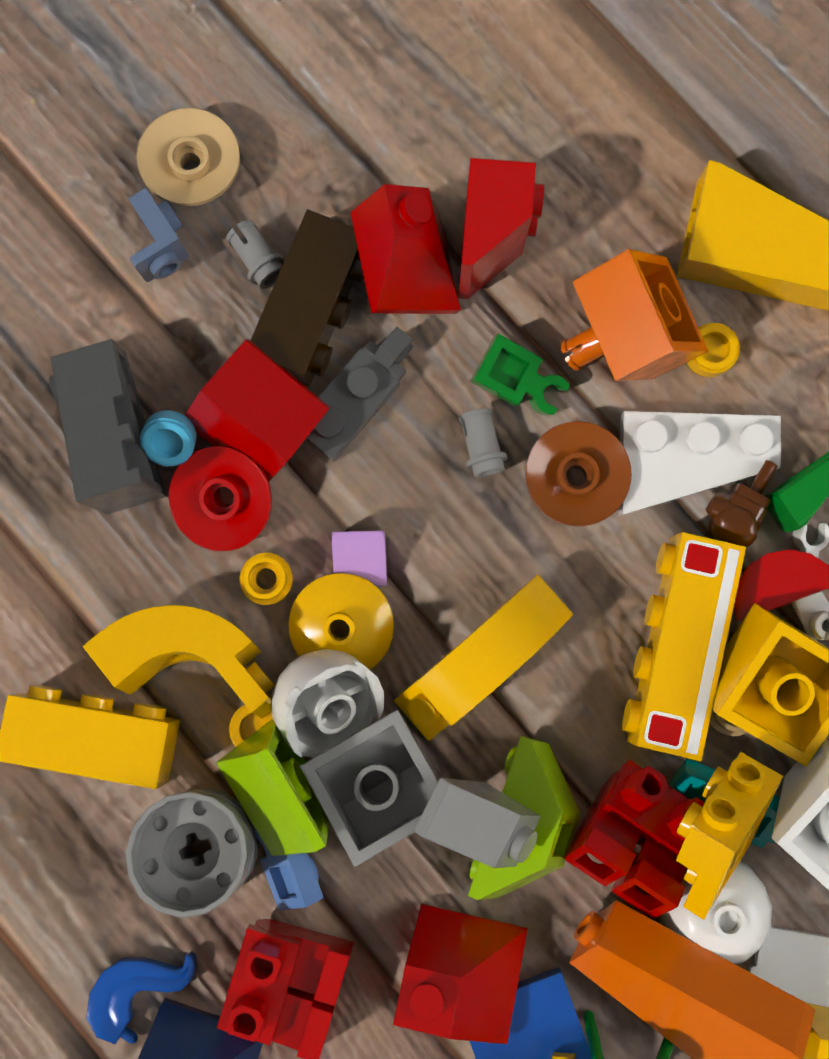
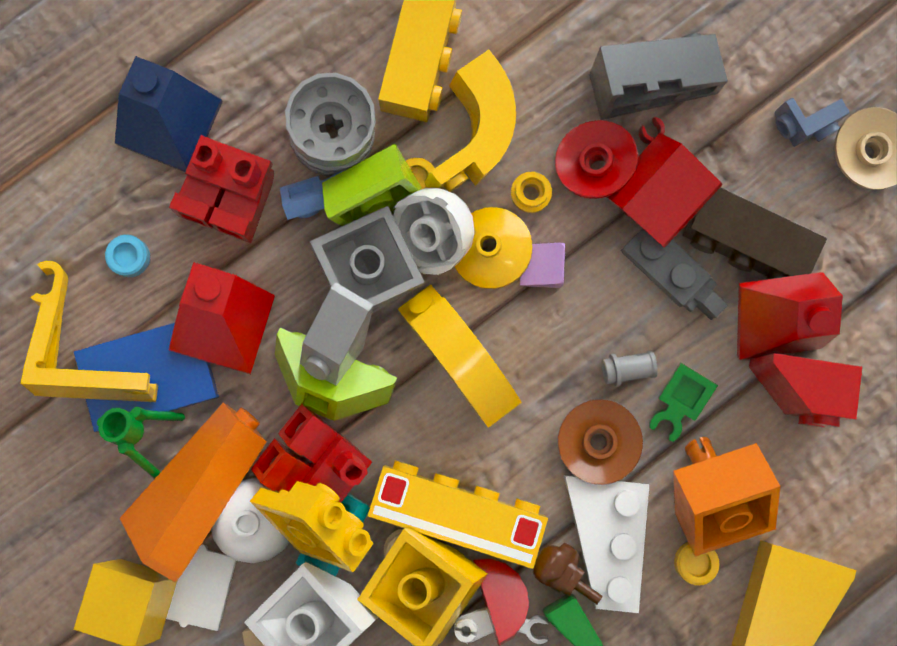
camera: 90 degrees right, 0 degrees up
blue piece [86,952,198,1044] -> none
medium azure tile [140,410,197,466] -> none
light grey pin [226,220,285,289] -> none

